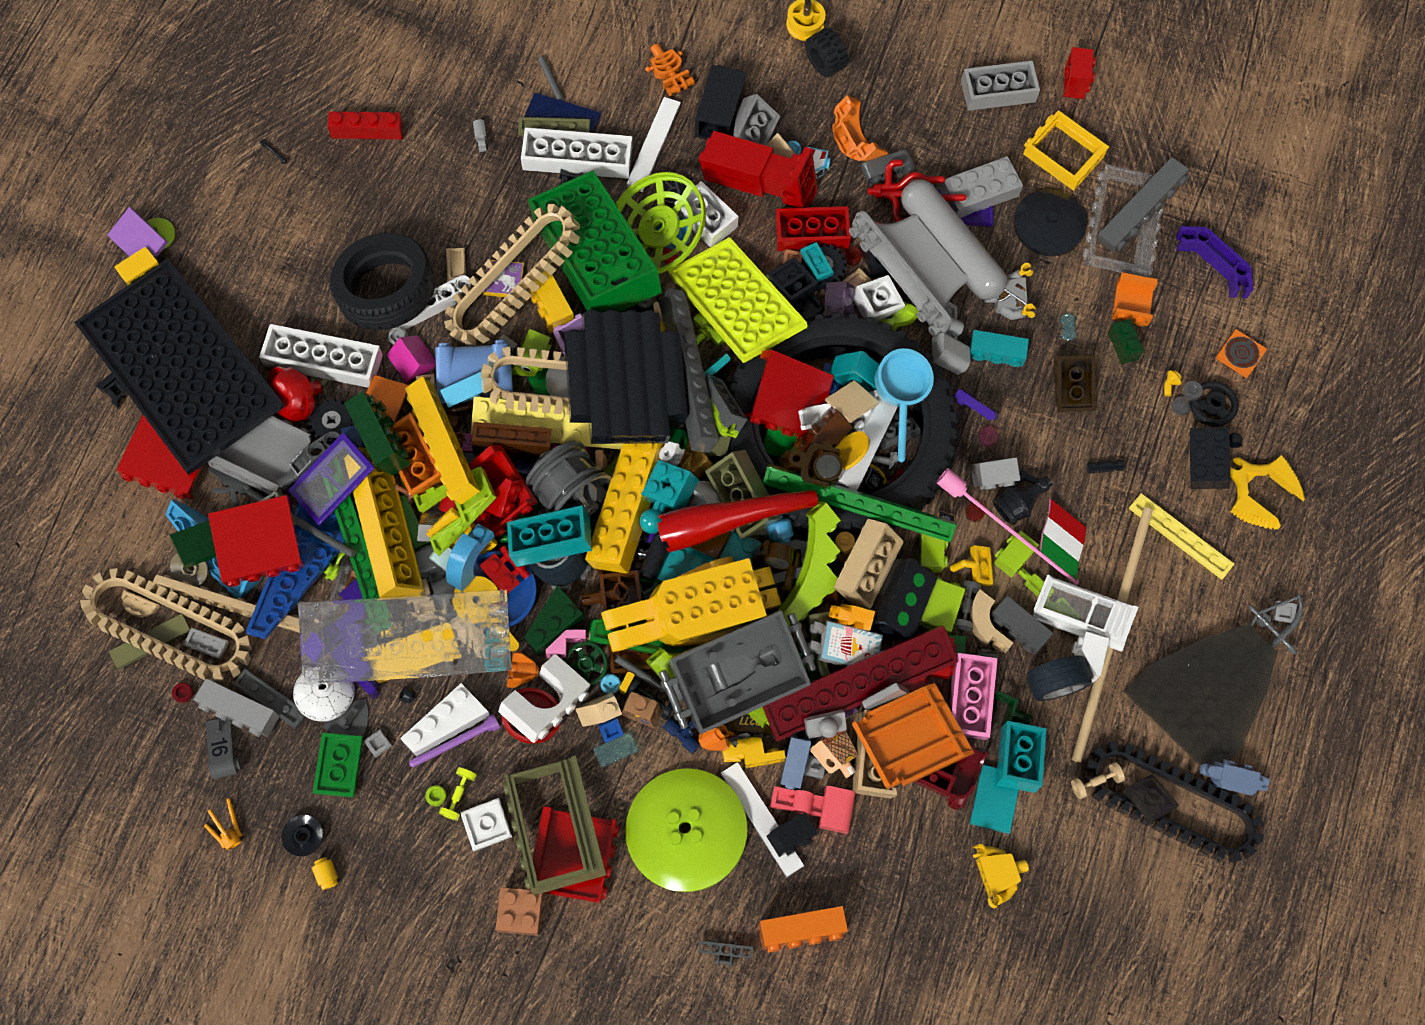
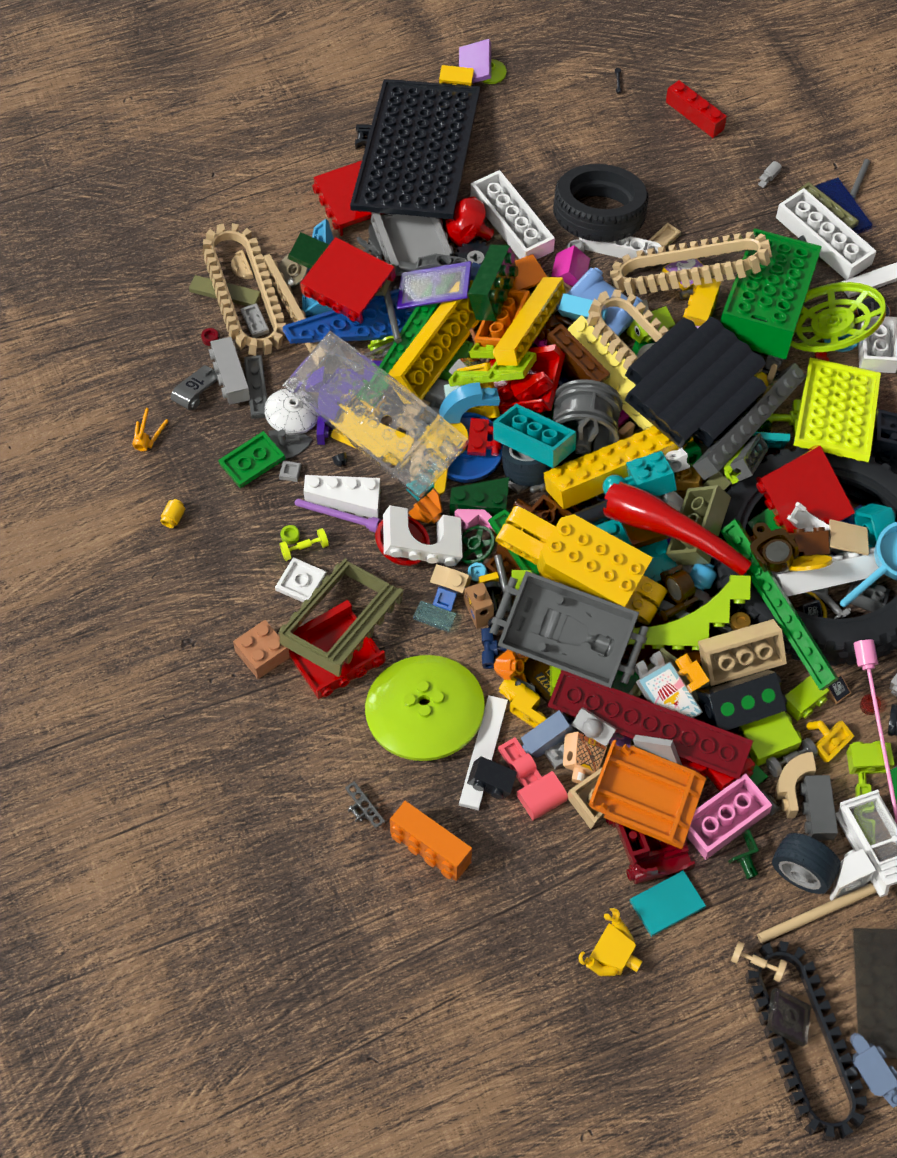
camera: 50 degrees right, 10 degrees down
black dish [281,815,323,857] -> none
teal brick [996,721,1046,793] -> none

